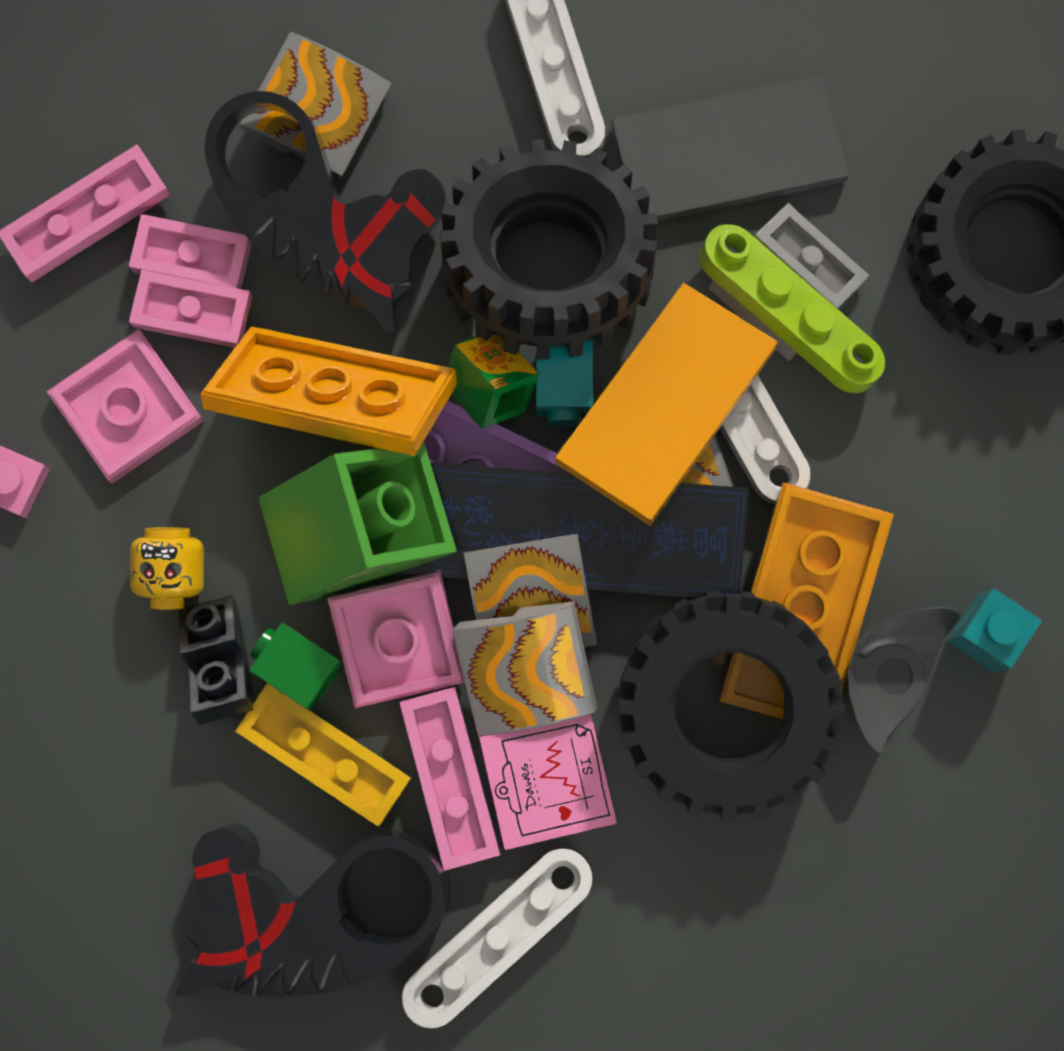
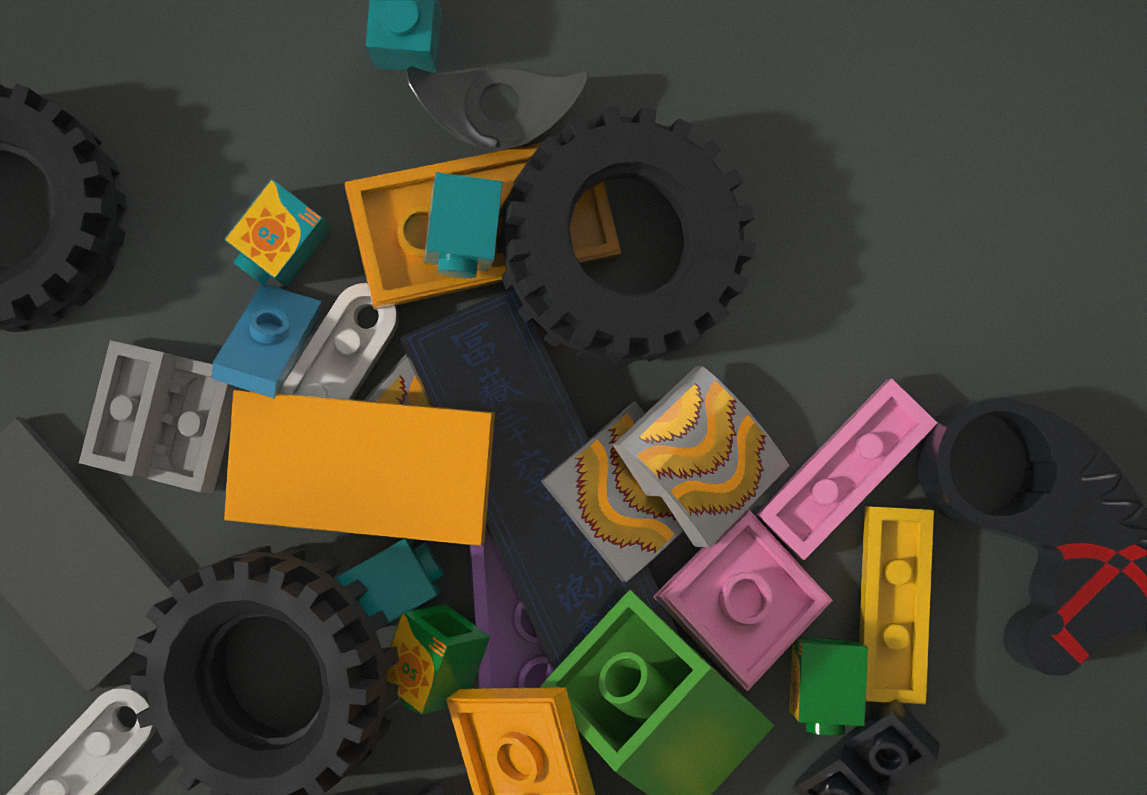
camera: 120 degrees left, 5 degrees up
white plate [402,848,592,1028] -> none
bright pink tile [479,714,617,850] -> none
lime plate [699,224,885,393] -> none
none -> dark azure plate [212,284,322,399]
none -> brick [224,179,333,287]
none -> teal brick [424,172,502,278]

